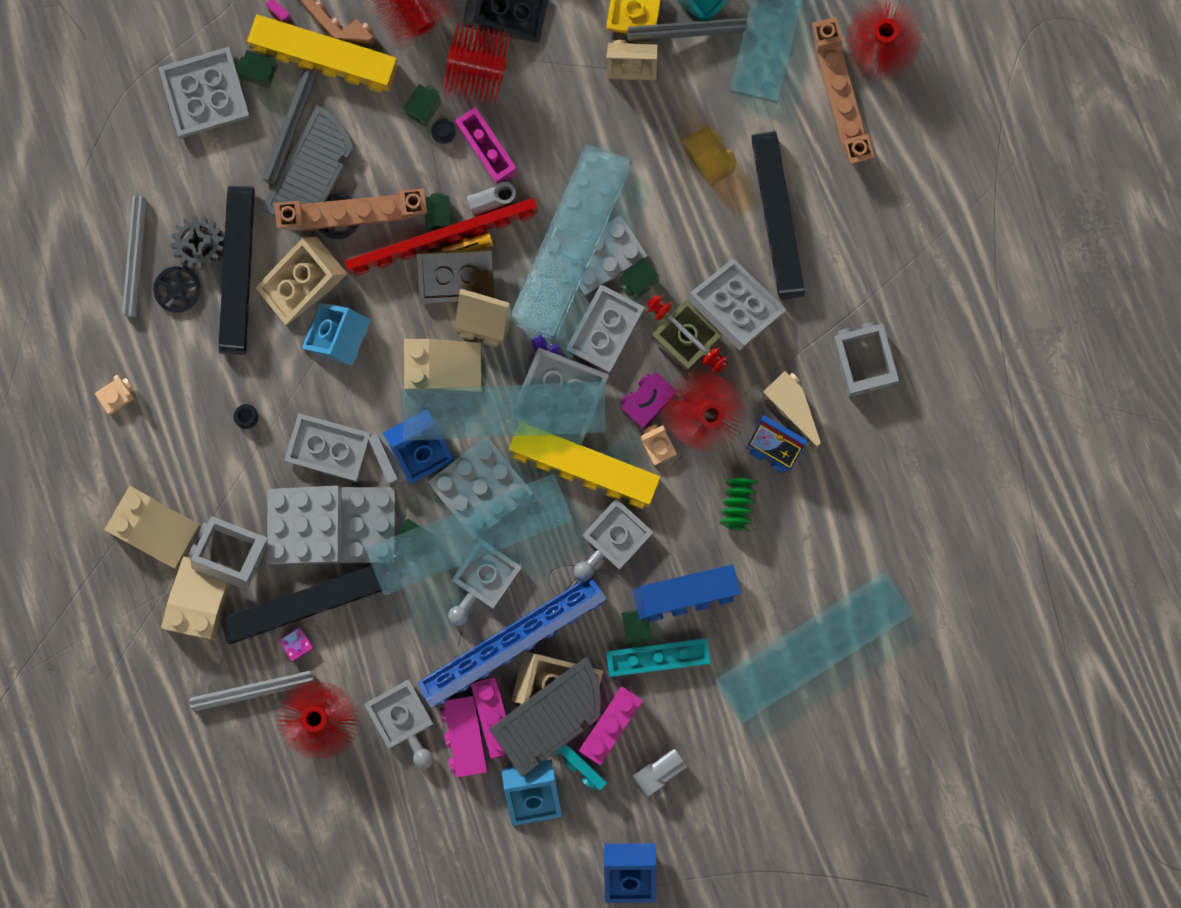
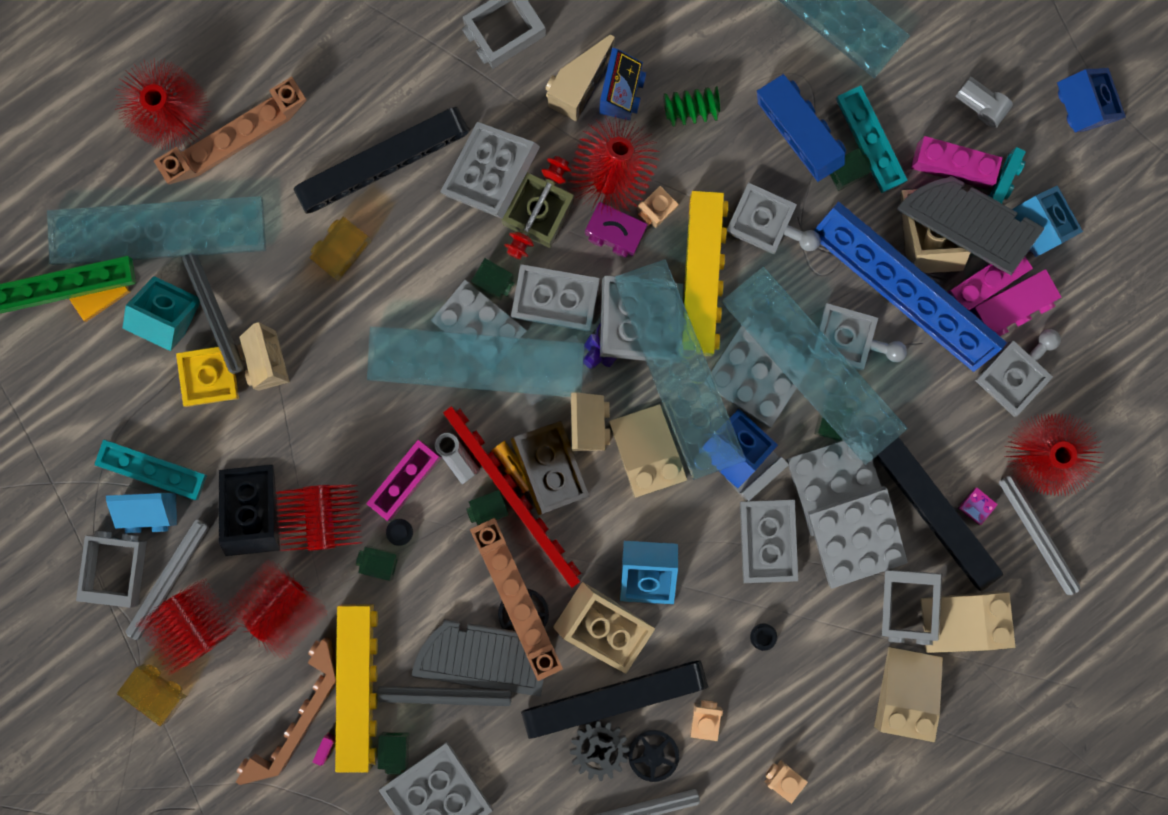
camera: 115 degrees left, 5 degrees up
none -> light nougat bracket [690,700,723,741]

